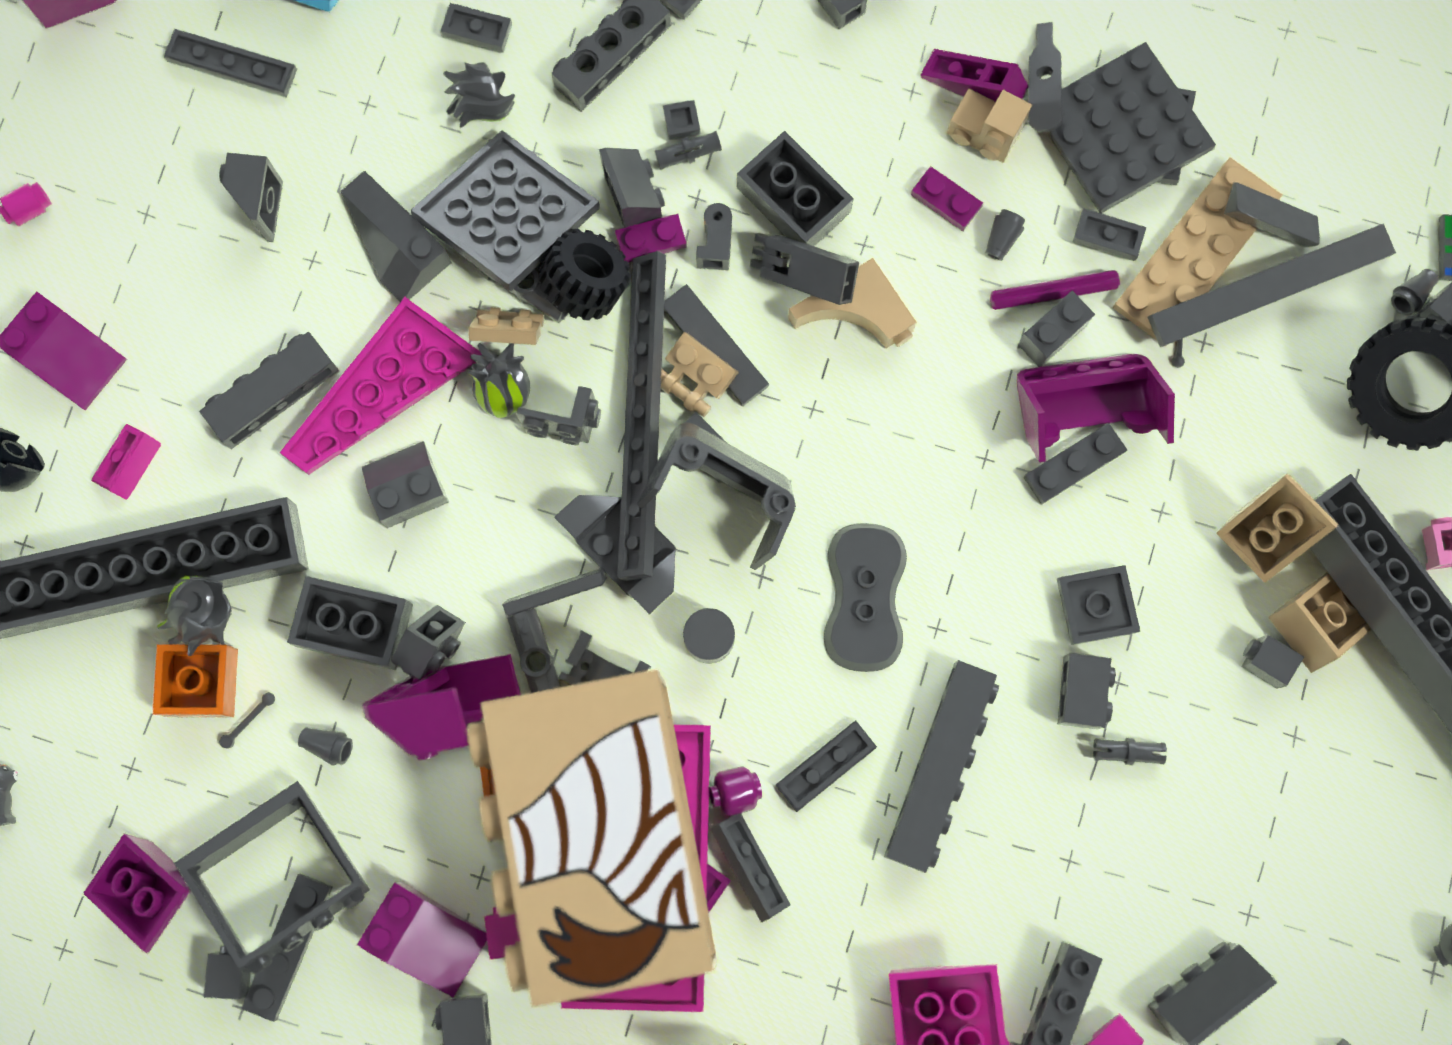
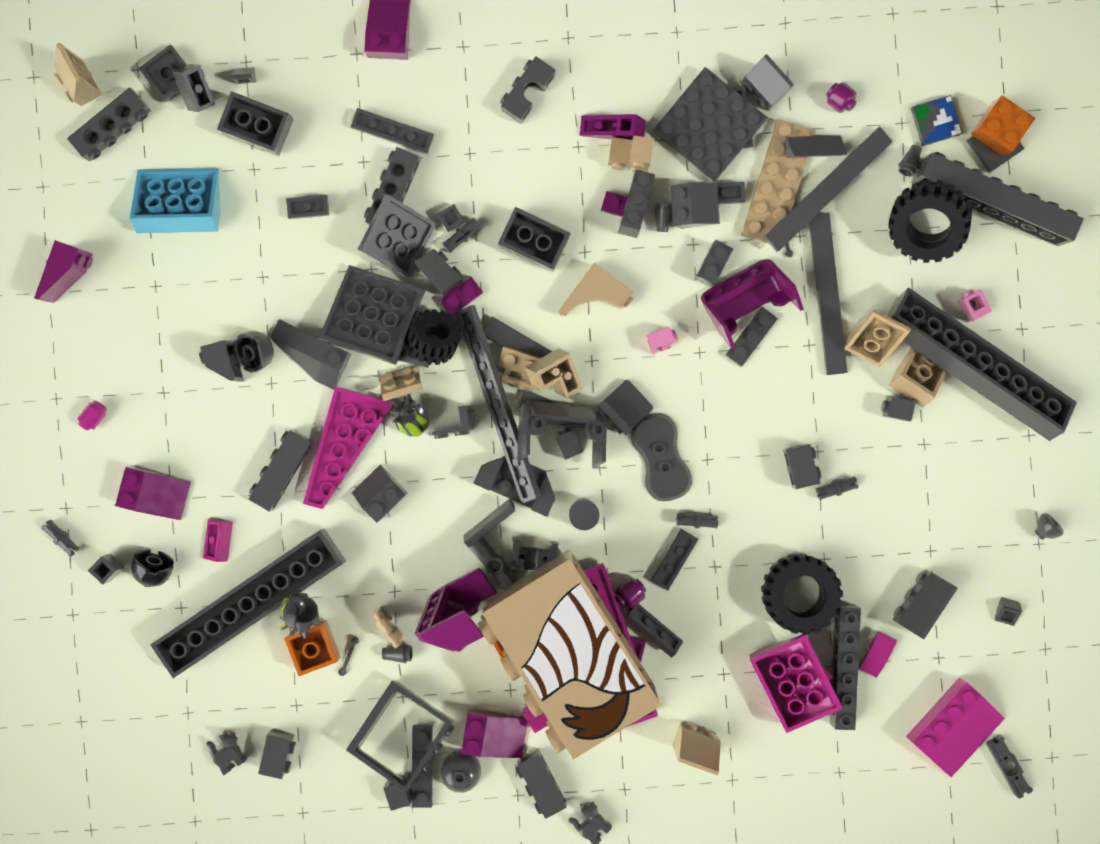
camera: 20 degrees left, 10 degrees up
magenta slope [83,833,191,954] -> none
dark grey tile [163,28,298,98] -> none
dark grey brick [287,576,413,670] -> none
dark grey brick [391,605,466,680] -> none
dark grey hair [443,62,515,128] -> none
dark grey leg [696,203,732,271] -> none
dark grey hinge [750,233,859,305] -> none
dark grey brick [884,660,1000,873] -> none
magenta axle [990,270,1120,310] -> none
dark grey piece [1028,22,1063,132] -> none
dark grey plate [1056,565,1141,645] -> none
none -> dark grey cylinder [233,330,274,373]
none -> dark grey brick [258,729,296,780]
none -> dark grey plate [358,194,437,278]
none -> tan plate [372,606,404,649]
none -> dark grey cylinder [441,751,481,793]
none -> tan brick [525,348,583,398]
none -> dark grey brick [555,427,584,460]
none -> dark grey bracket [598,380,653,435]
none -> dark grey arch [618,169,655,238]
none -> bright pink brick [645,327,678,355]
none -> dark grey slope [671,183,720,229]
none -> dark grey pin [676,512,719,529]
none -> slope [742,54,794,111]
none -> black tyre [761,554,843,635]
none -> dark grey tile [809,212,848,376]
none -> magenta head [826,82,857,113]

